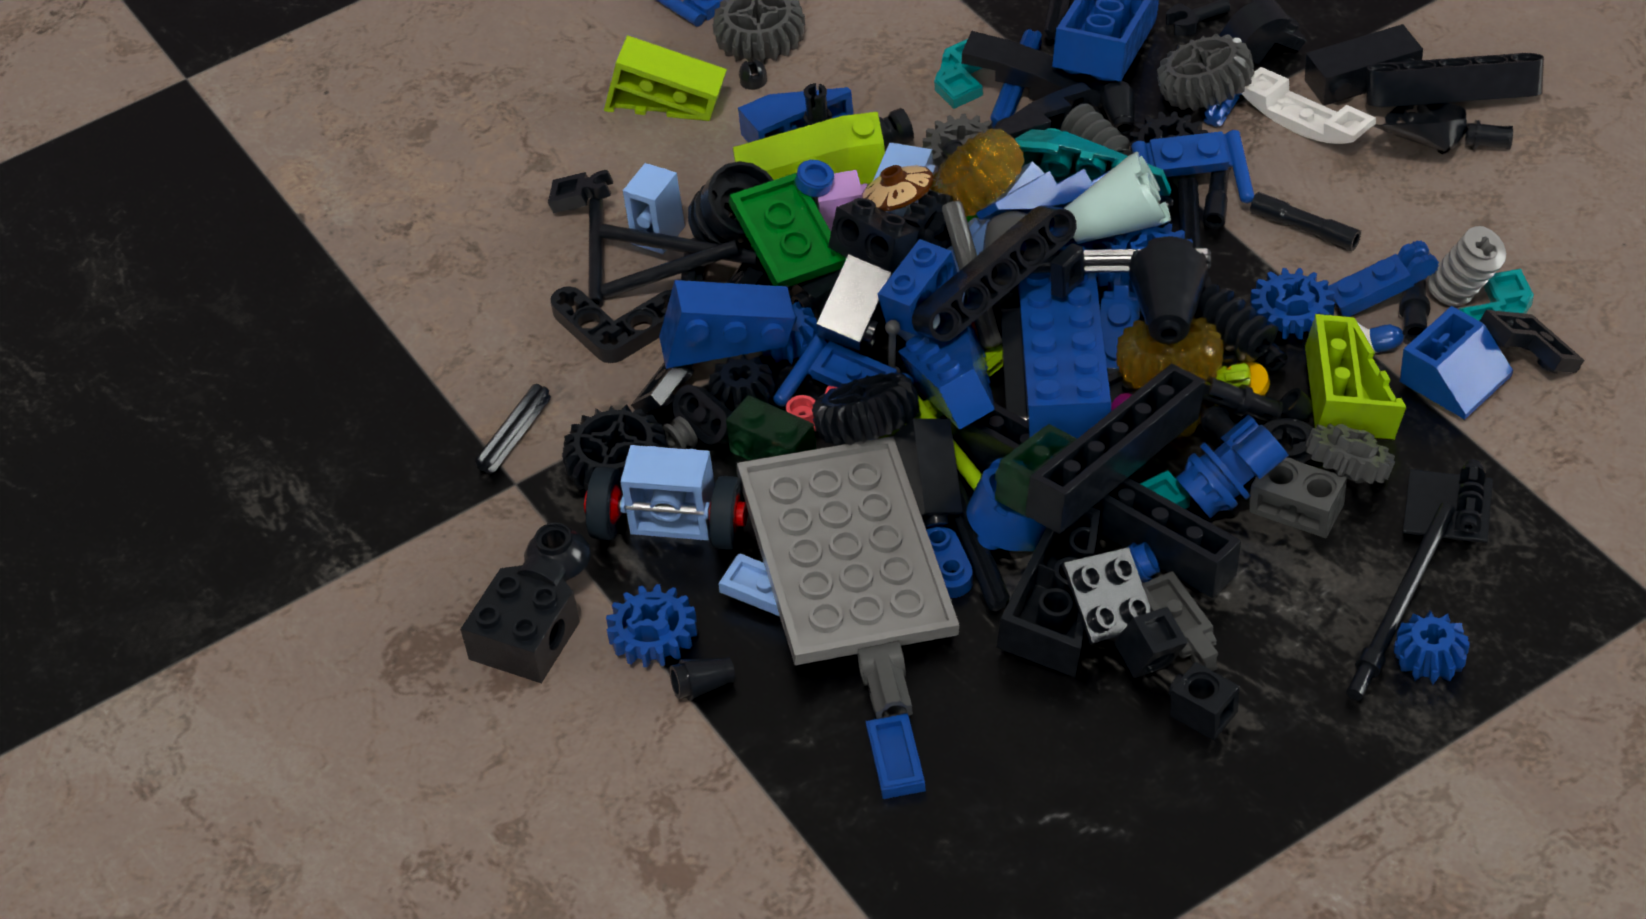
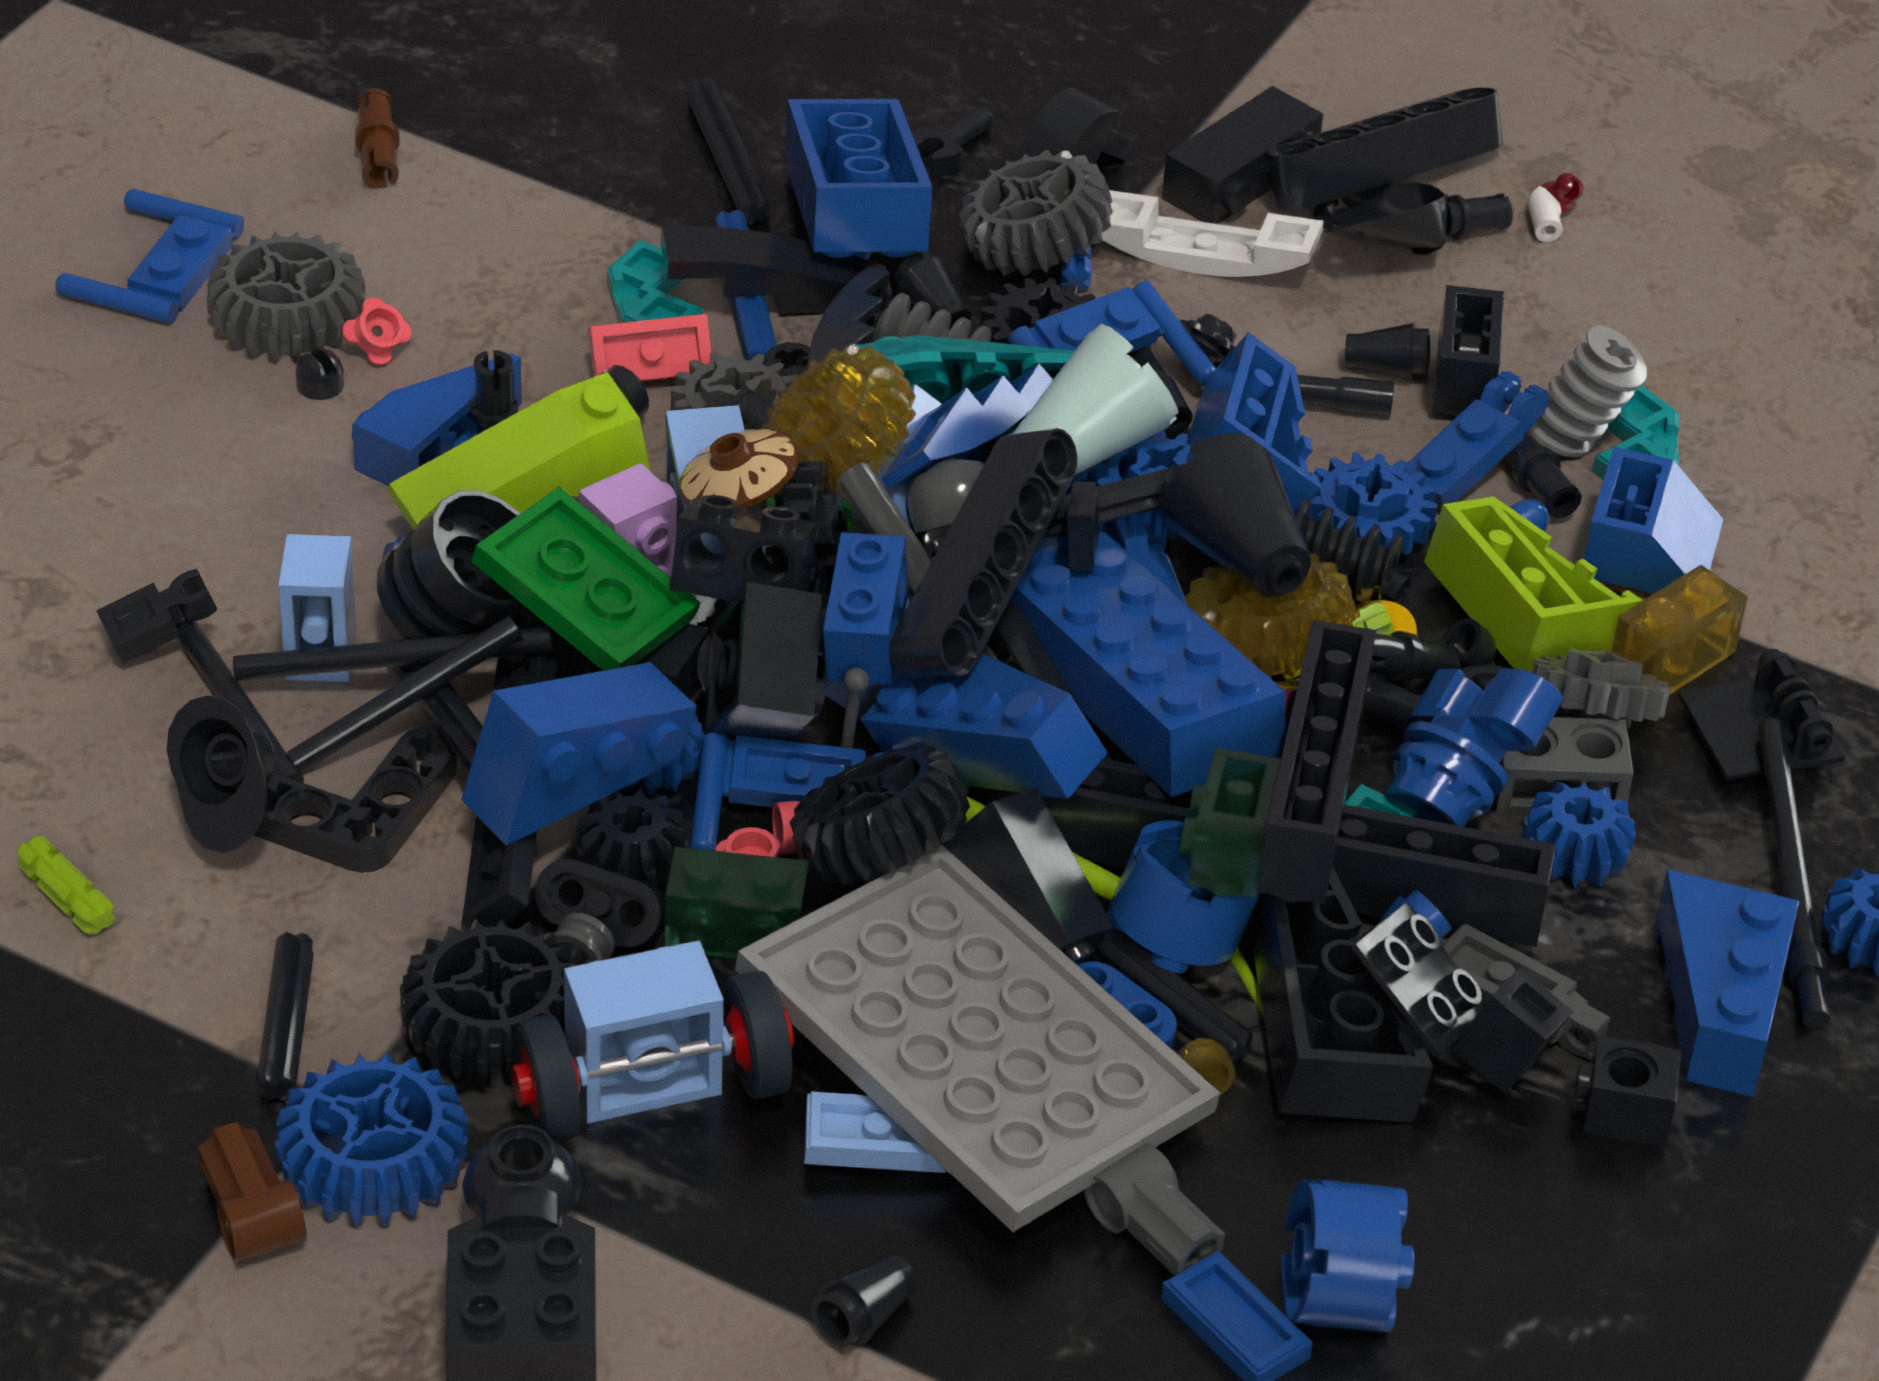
camera: 35 degrees left, 5 degrees down
lime wedge [604,35,727,121] -> none
blue gear [606,584,698,668] -> none
blue tile [795,160,834,197] -> none
black plate [1479,310,1585,374] -> none
none -> lime axle [16,835,115,935]
none -> black piece [166,695,275,853]
none -> reddish brown piece [198,1122,307,1263]
none -> blue gear [275,1051,469,1227]
none -> coral plate [342,298,411,366]
none -> coral plate [588,314,712,382]
none -> clear yellow hinge [1178,1038,1235,1095]
none -> black plant [1180,313,1237,369]
none -> blue wedge [1187,332,1321,511]
none -> blue brick [1280,1179,1415,1332]
none -> black cone [1345,323,1431,381]
none -> black brick [1432,285,1504,416]
none -> blue gear [1522,780,1636,889]
none -> arm [1528,173,1584,242]
none -> clear yellow brick [1611,565,1748,695]
none -> blue wedge [1655,869,1799,1097]

